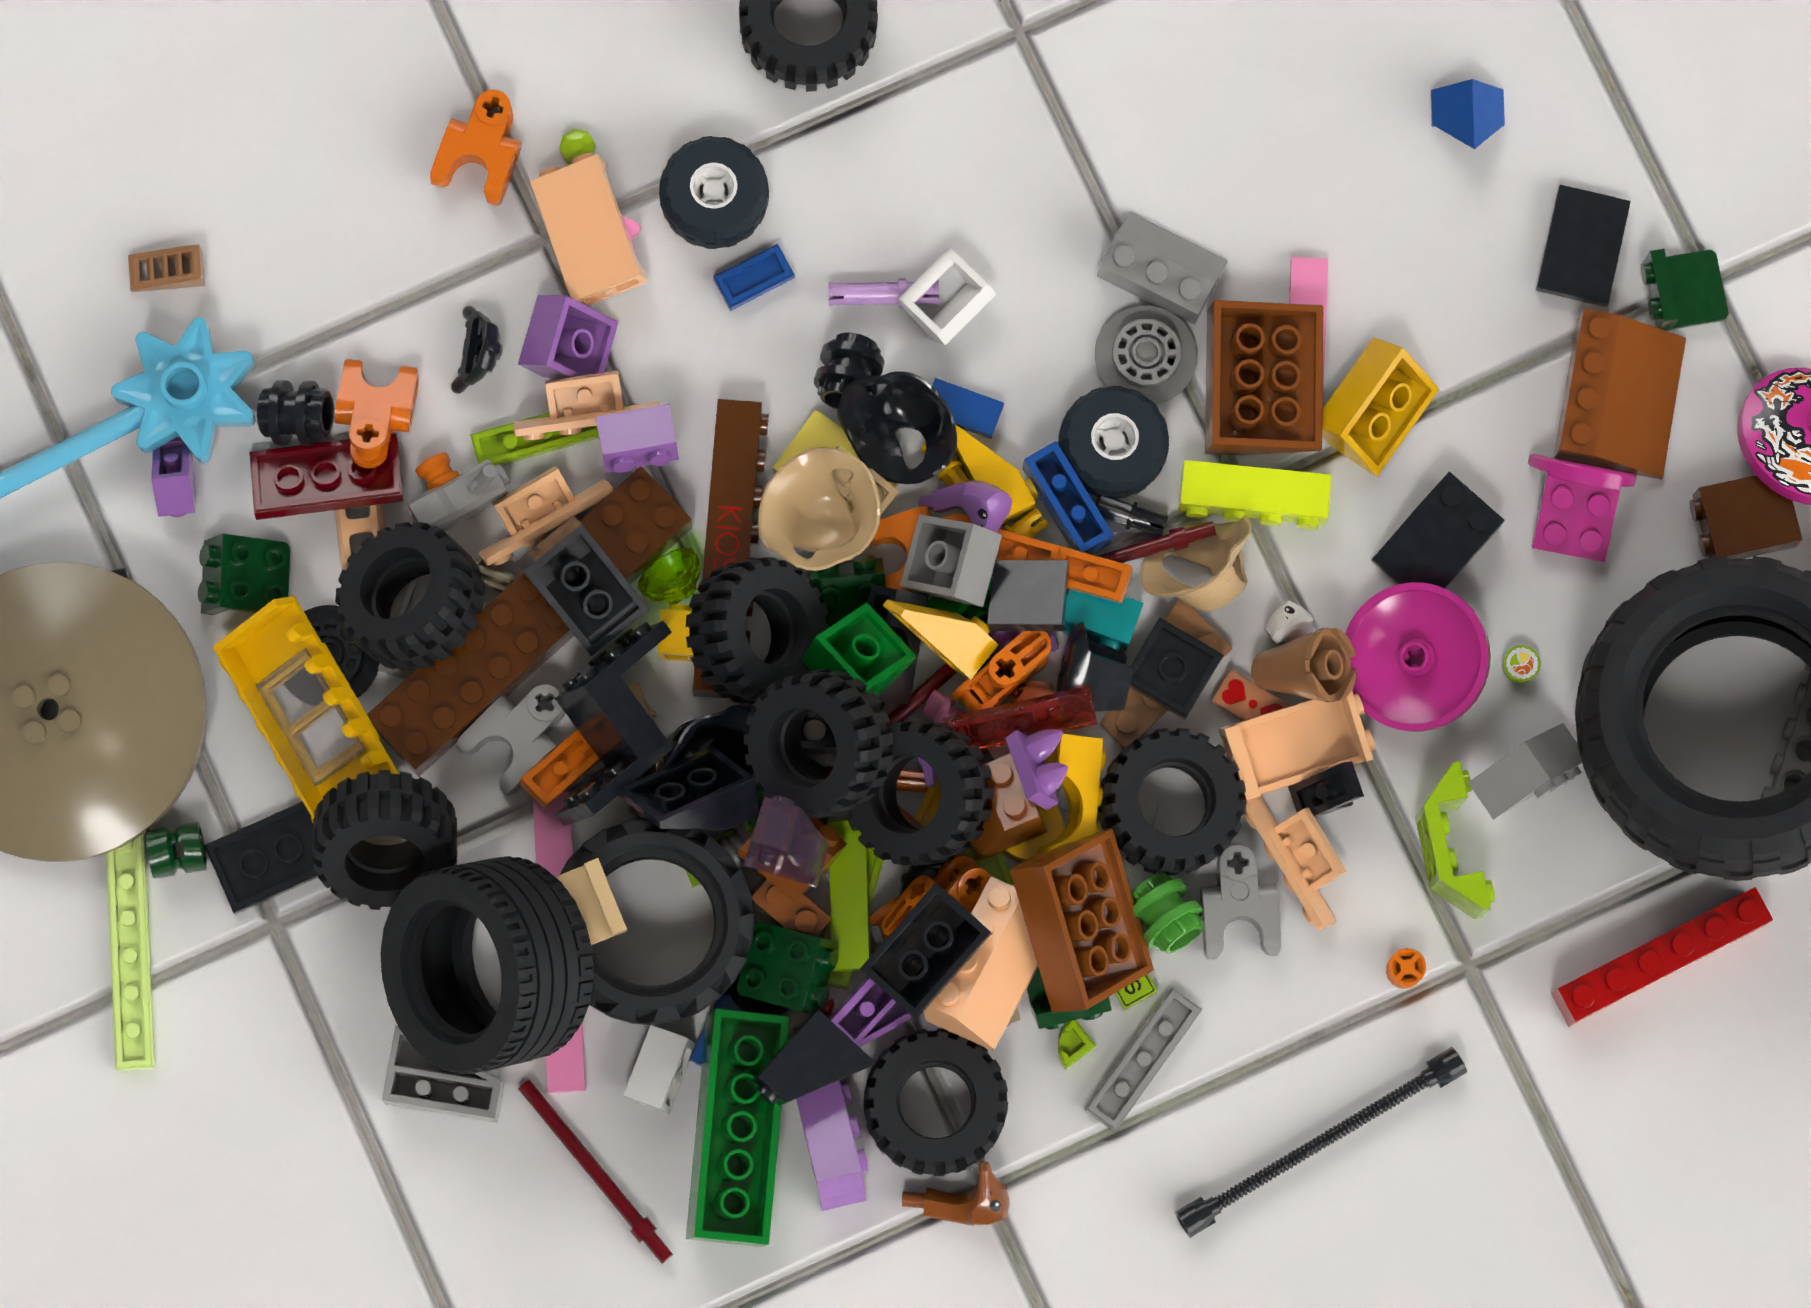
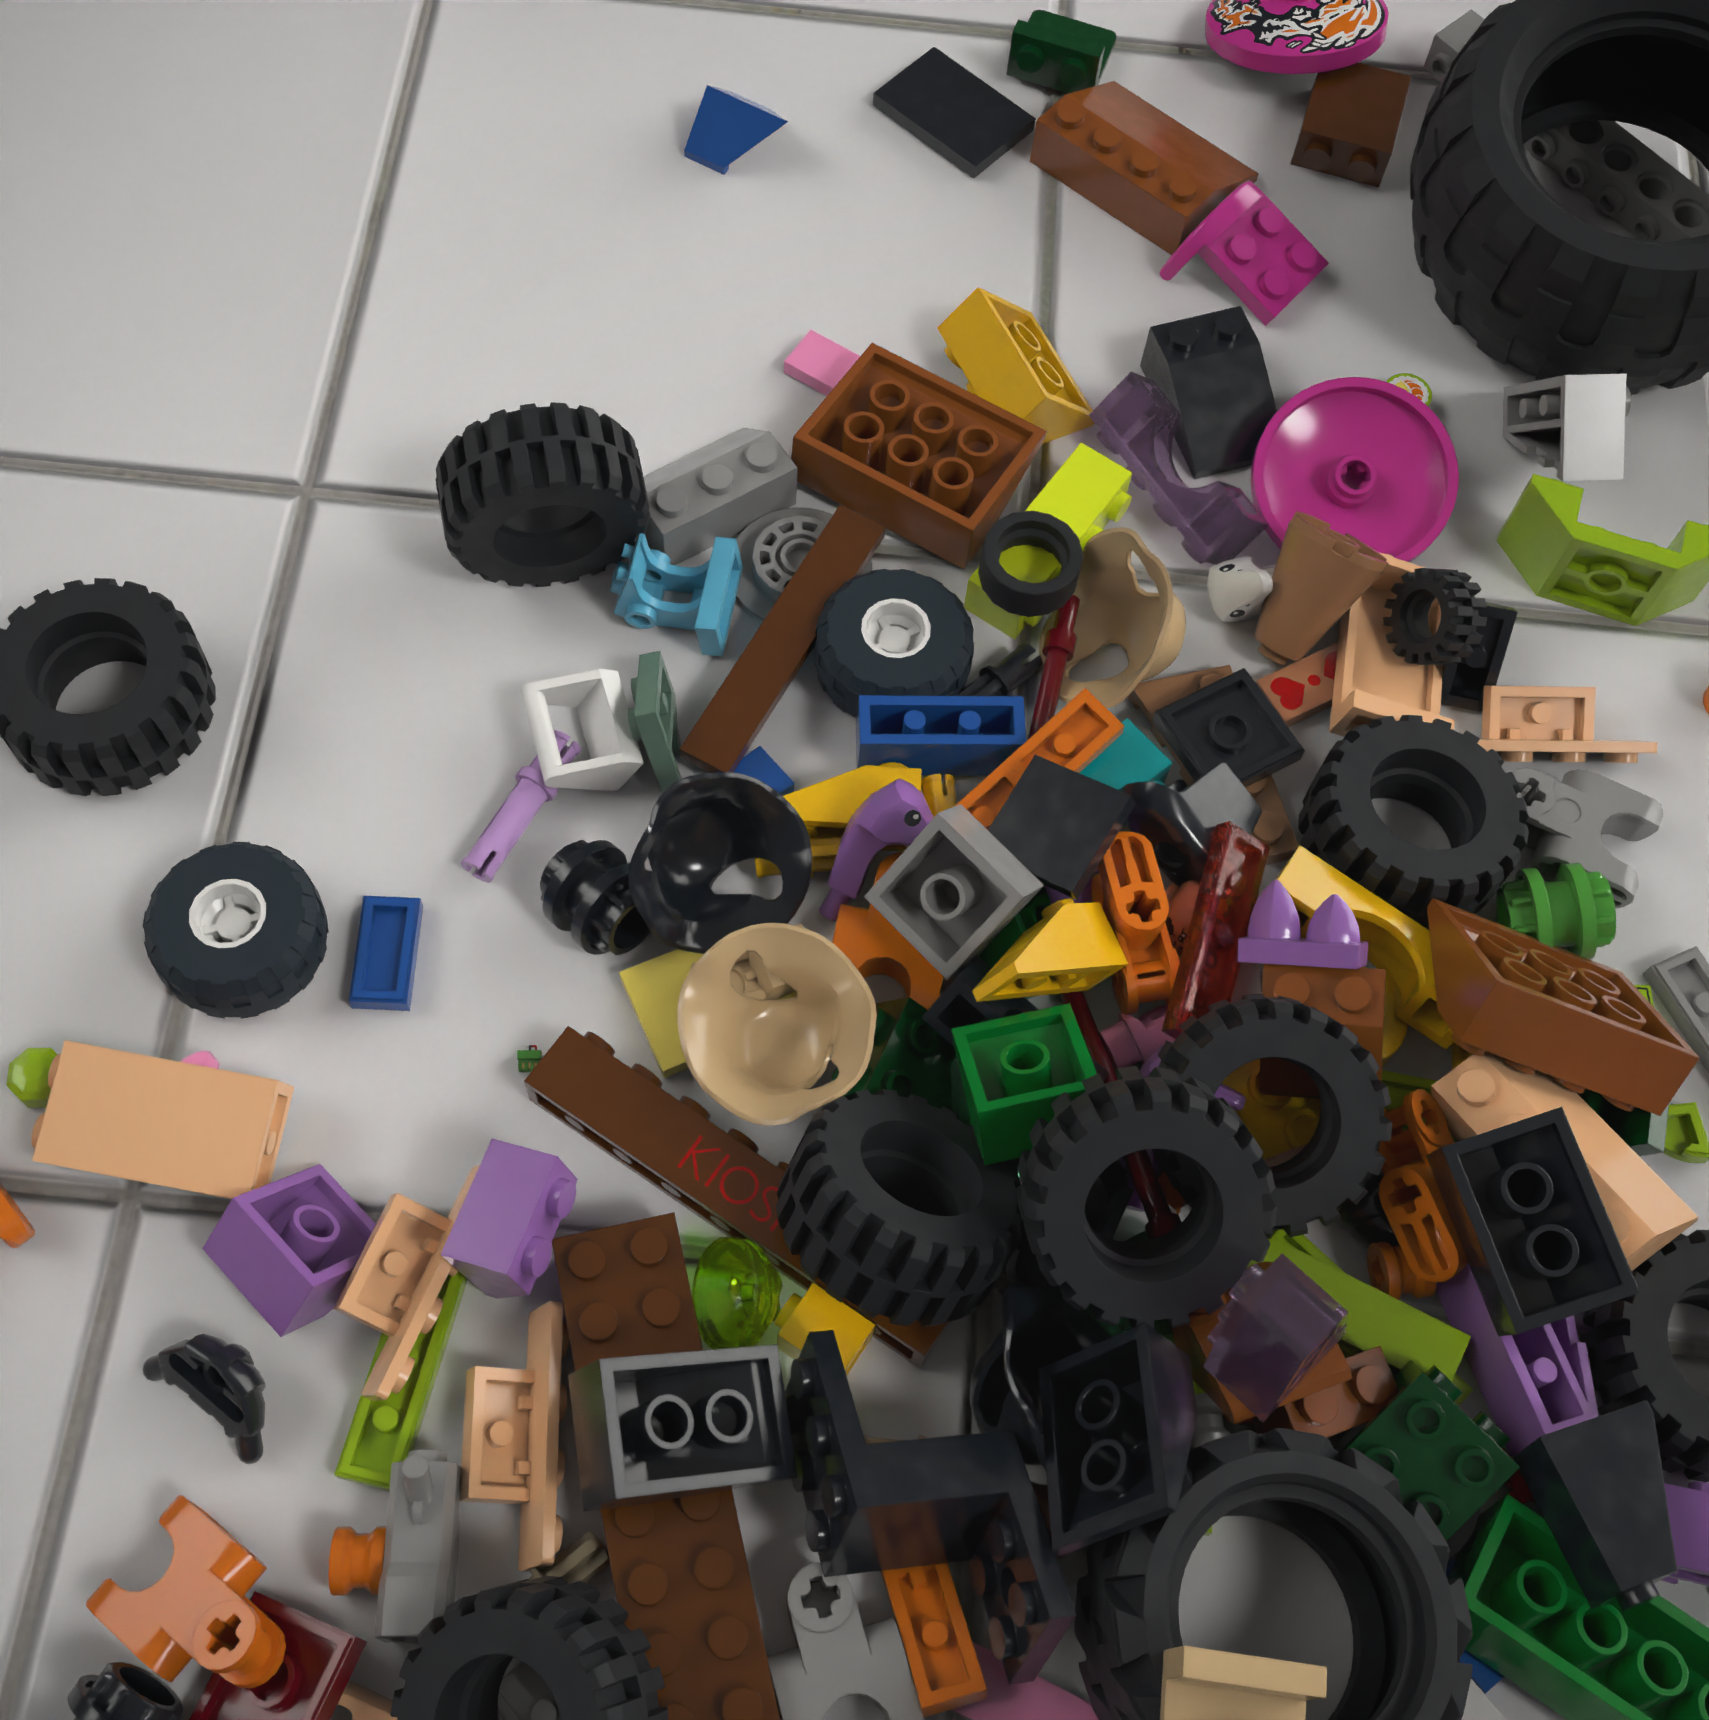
camera: 60 degrees left, 15 degrees down
none -> black tyre [435,402,650,587]
none -> bright green piece [517,1045,542,1072]
none -> medium azure tile [609,533,743,657]
none -> sand green wing [628,651,682,793]
none -> reddish brown tile [680,505,886,773]
none -> black tyre [978,510,1083,617]
none -> clear purple arch [1089,371,1269,565]
none -> black tyre [1383,568,1487,665]

